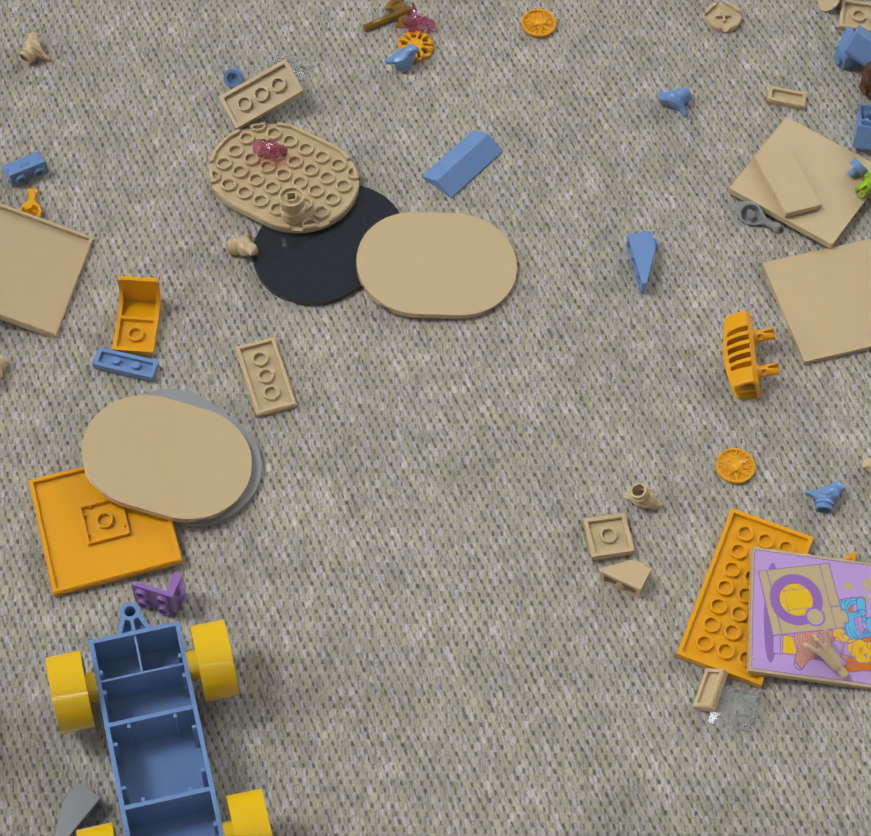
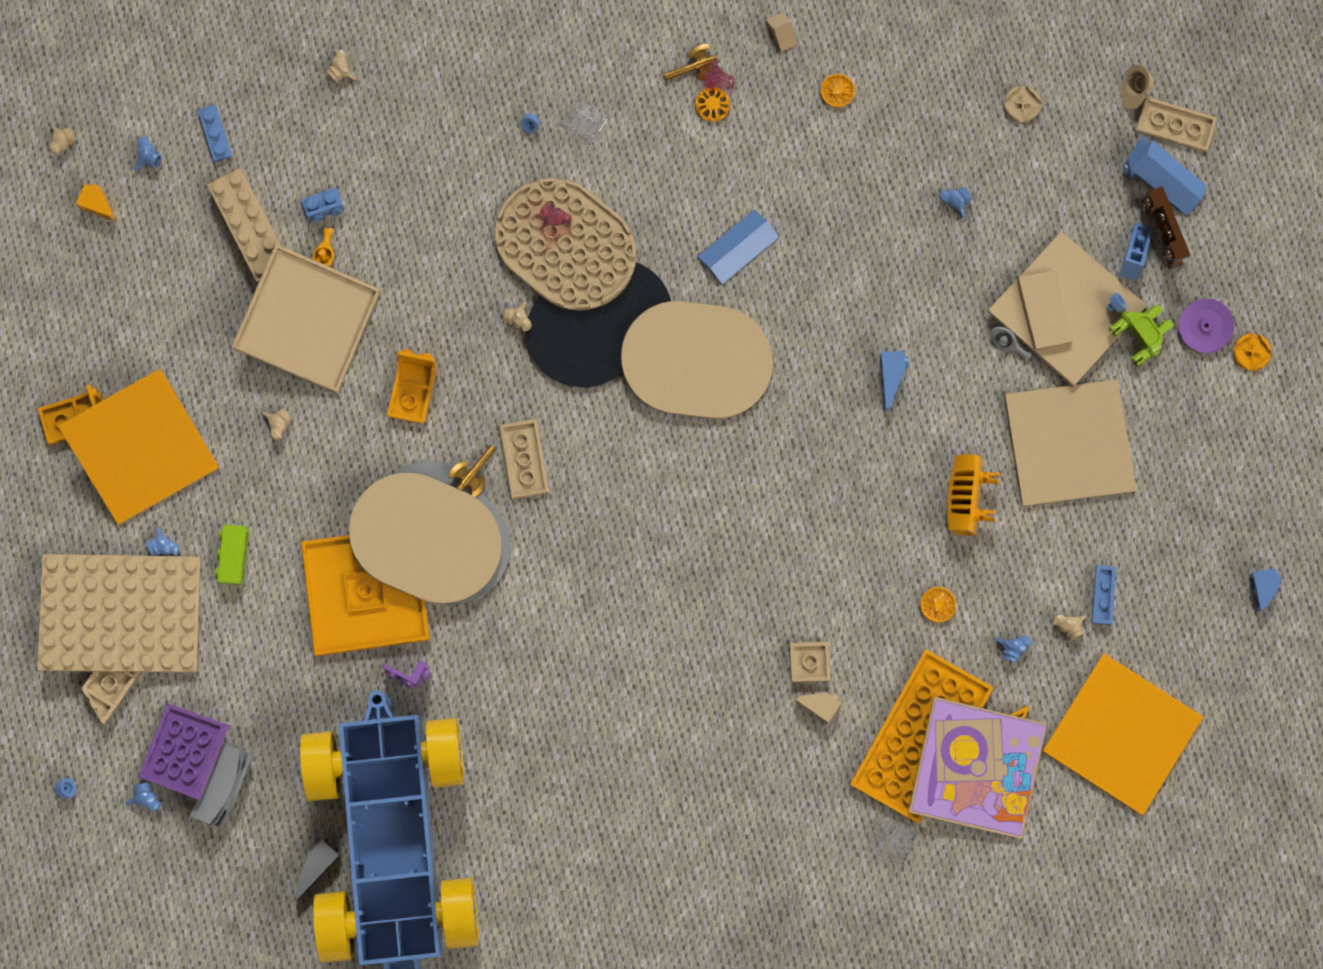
camera: 10 degrees right, 20 degrees up
medium blue plate [93,347,159,382] -> none
tan plate [219,59,305,130] -> none
tan wheel [278,186,306,224] -> none
medium blue animal [385,44,419,72] -> none
tan animal [623,483,663,510] -> none
tan tile [692,668,728,712] -> none
tan tile [766,86,807,111] -> none
tan piece [803,627,849,679] -> none
none -> pearl gold piece [448,445,496,497]

